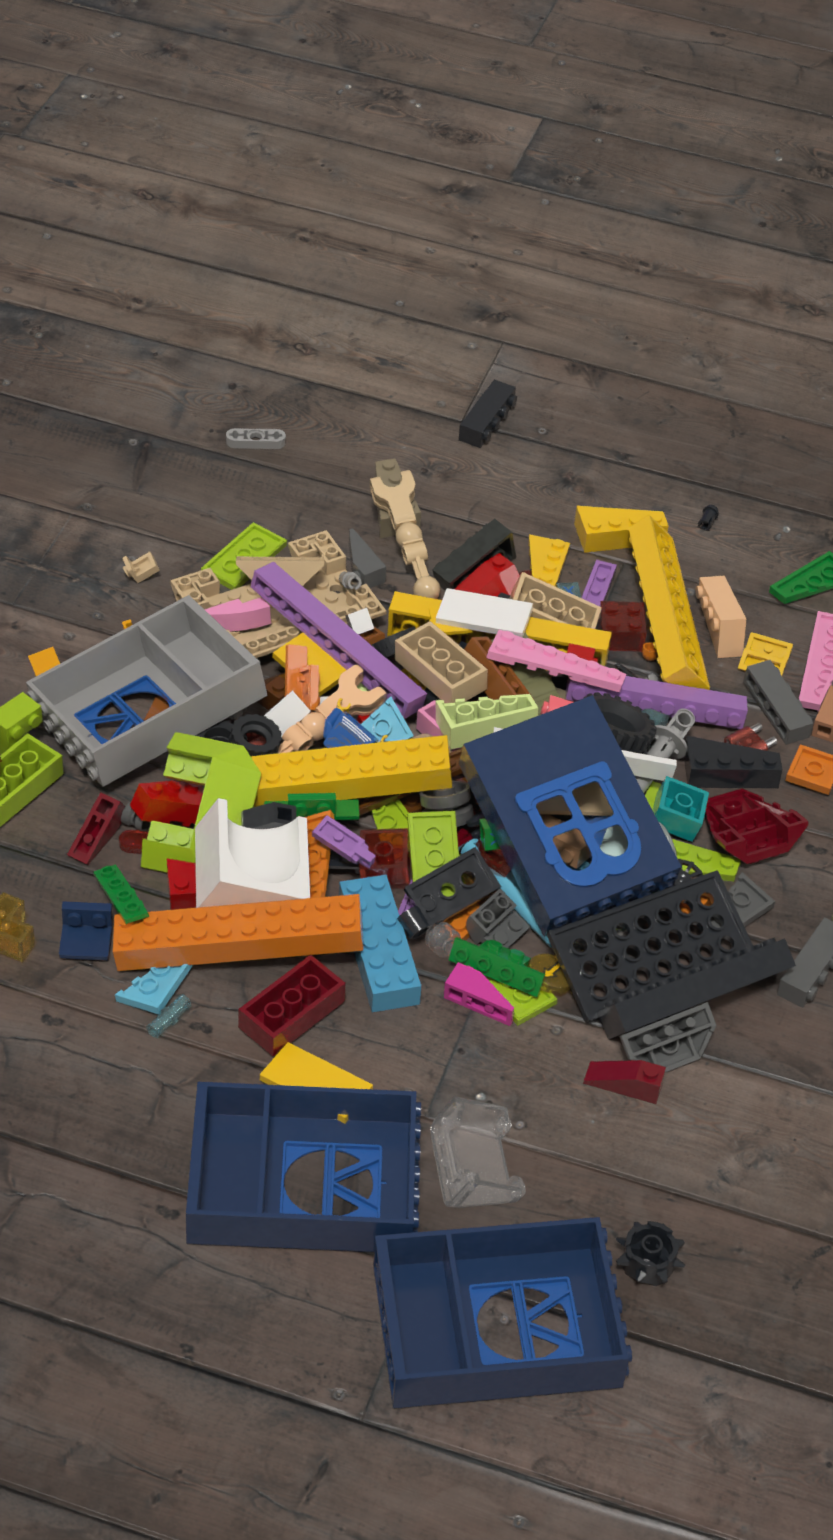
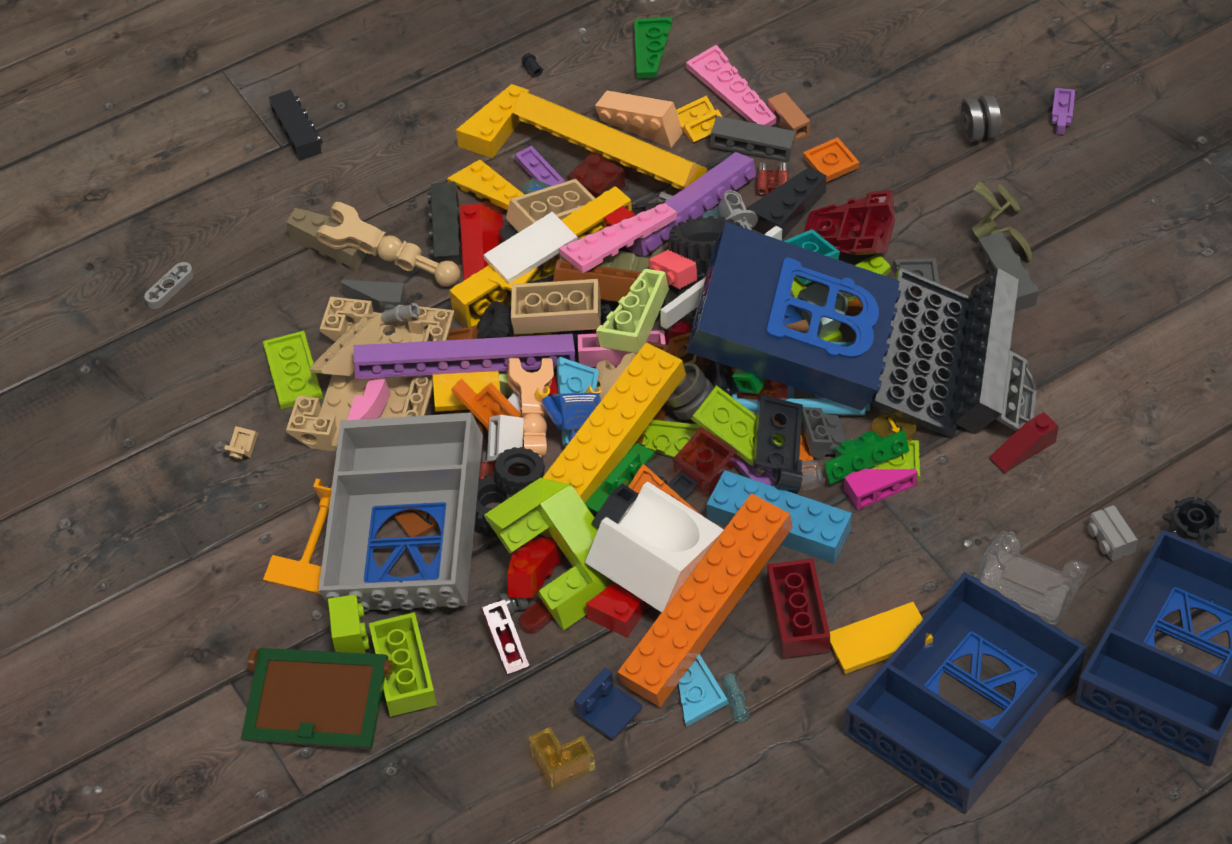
camera: 45 degrees left, 5 degrees up
green bracket [93,864,149,924] -> none
medium lavender hinge [312,815,376,869] -> none
white tile [345,608,374,634] -> none
orange hinge [642,643,658,661] -> none
none -> light grey brick [1087,505,1138,561]

